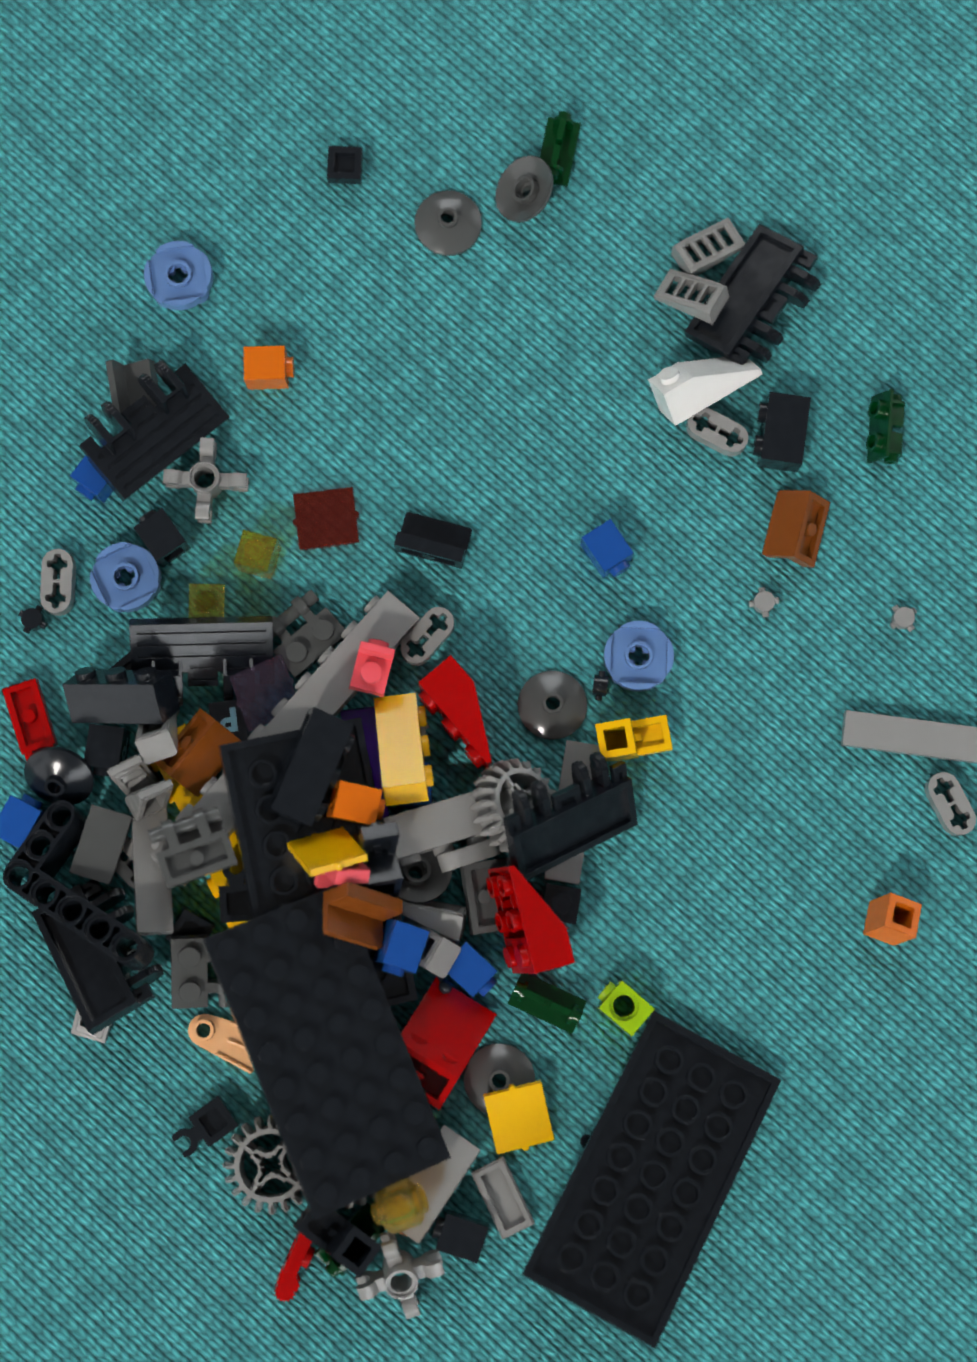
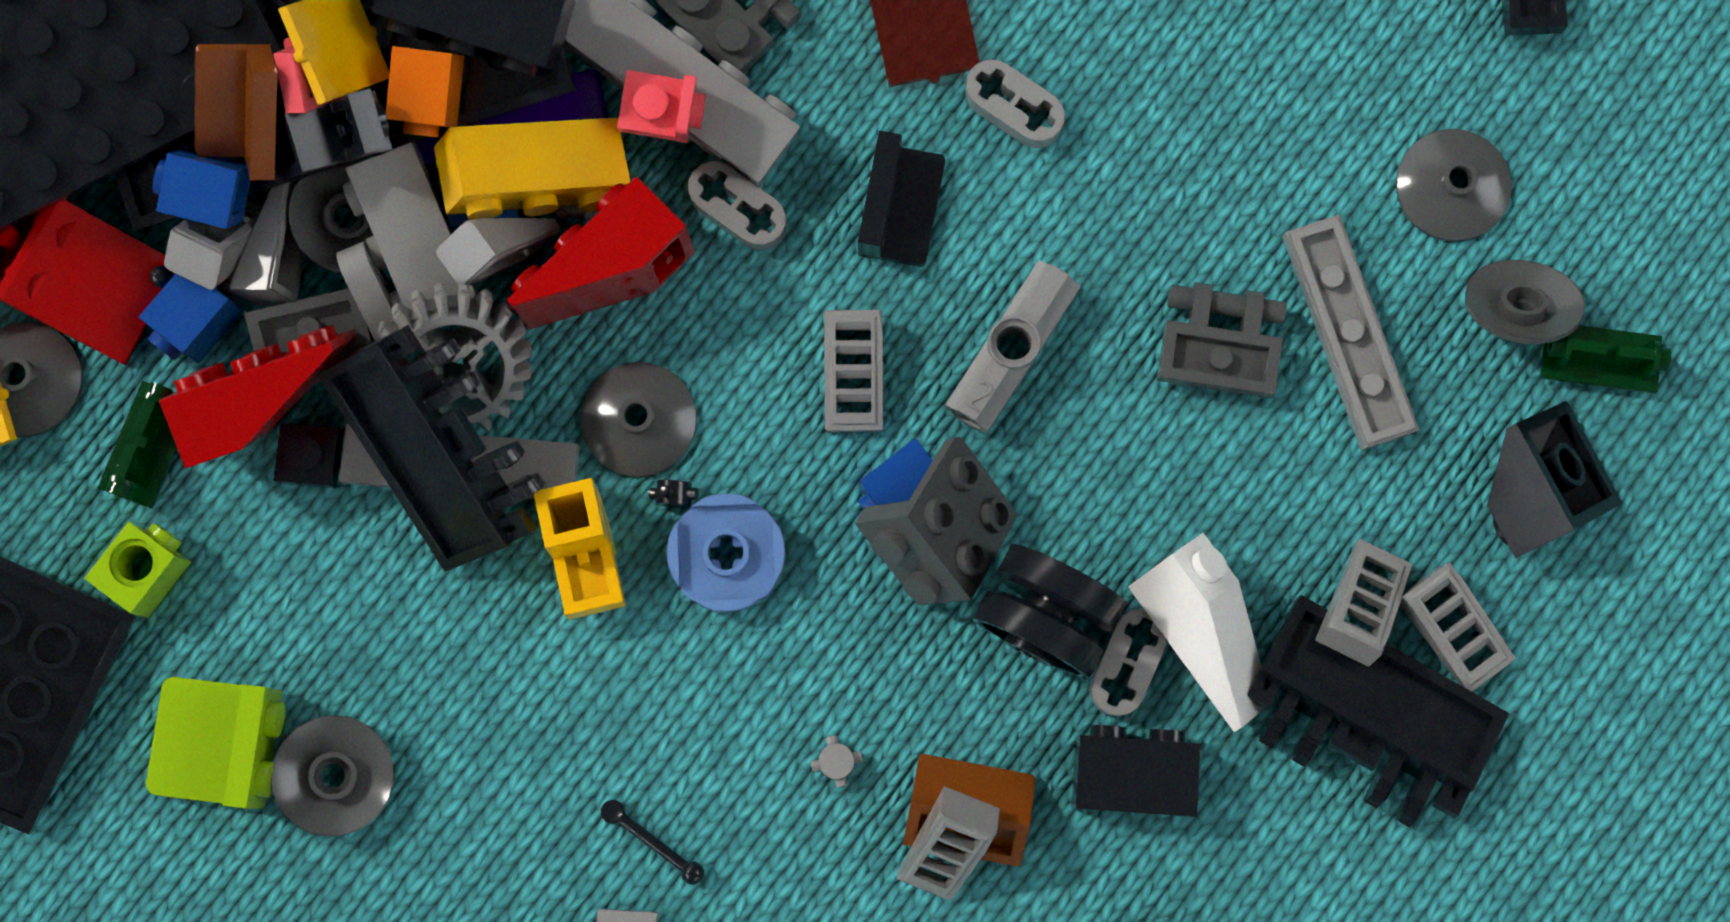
camera: 85 degrees right, 0 degrees up
none -> lime bracket [146,677,285,809]
none -> dark grey dish [271,716,394,836]
none -> light grey slope [436,218,561,286]
none -> black hinge [601,800,705,885]
none -> light grey slope [824,310,883,433]
none -> dark grey bracket [855,437,1016,605]
none -> light grey slope [897,786,1000,901]
none -> light grey piece [944,260,1081,434]
none -> light grey beam [965,60,1064,148]
none -> black wheel [972,544,1127,679]
none -> dark grey plate [1157,282,1286,399]
none -> light grey tile [1282,214,1419,451]
none -> black slope [1487,401,1623,558]

